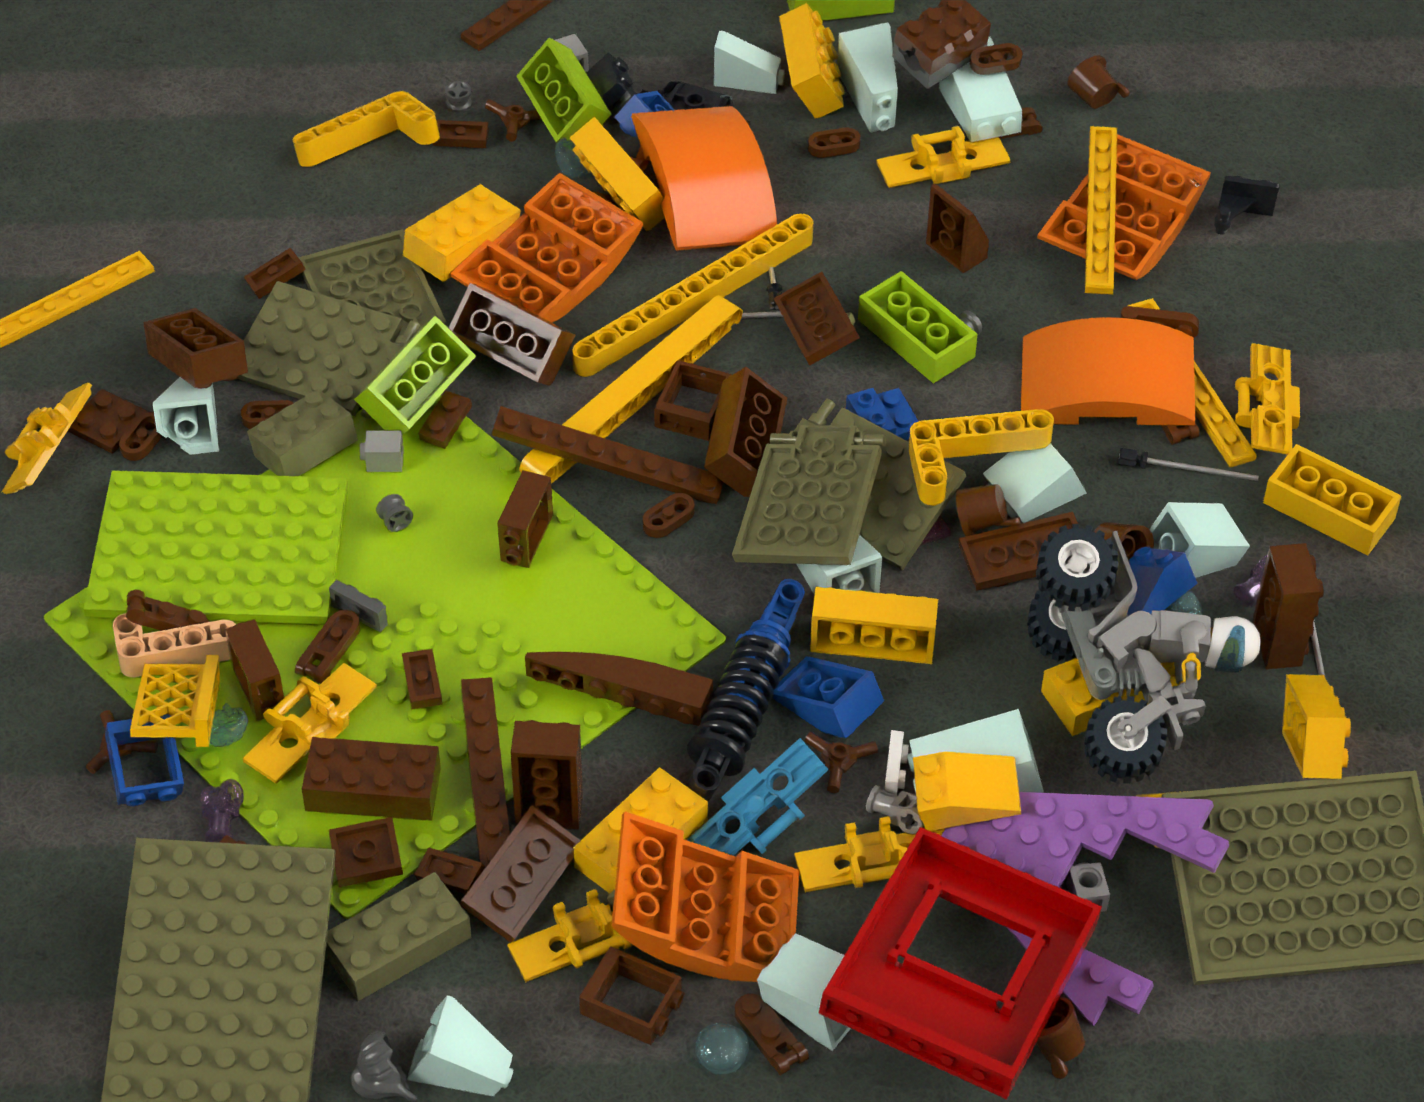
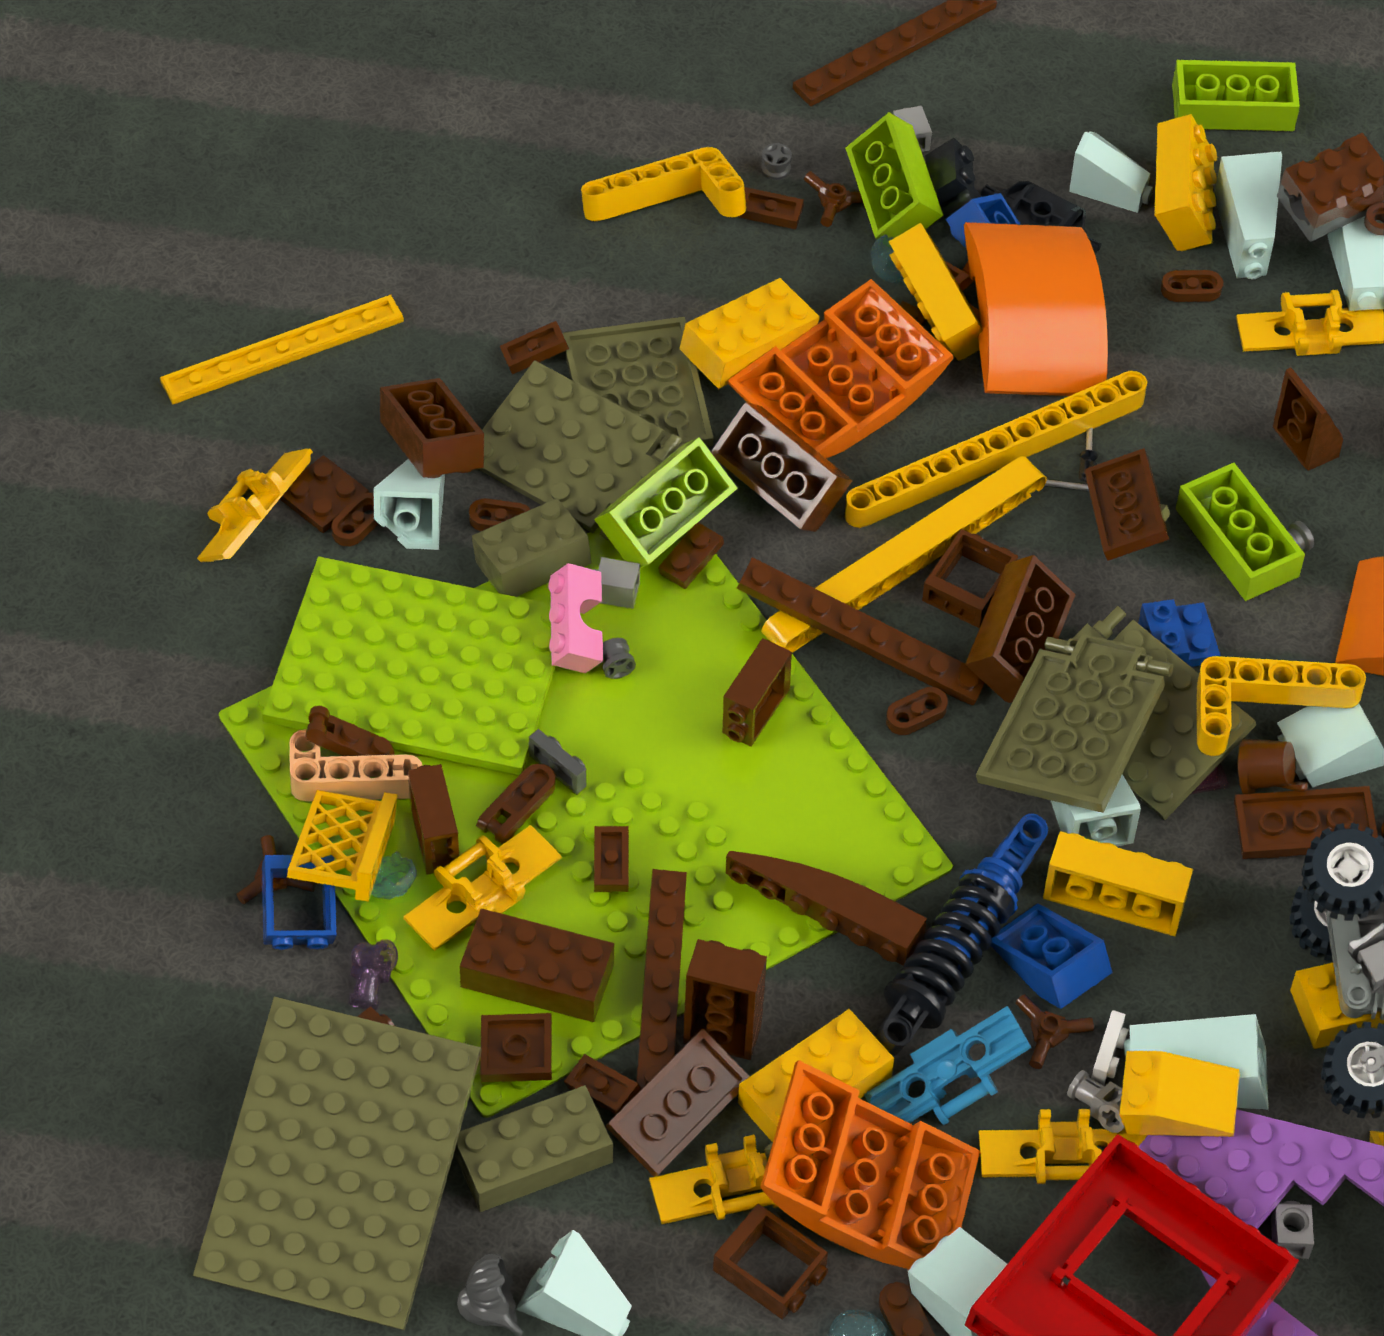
camera: 10 degrees right, 5 degrees up
none -> bright pink arch [548,563,603,673]

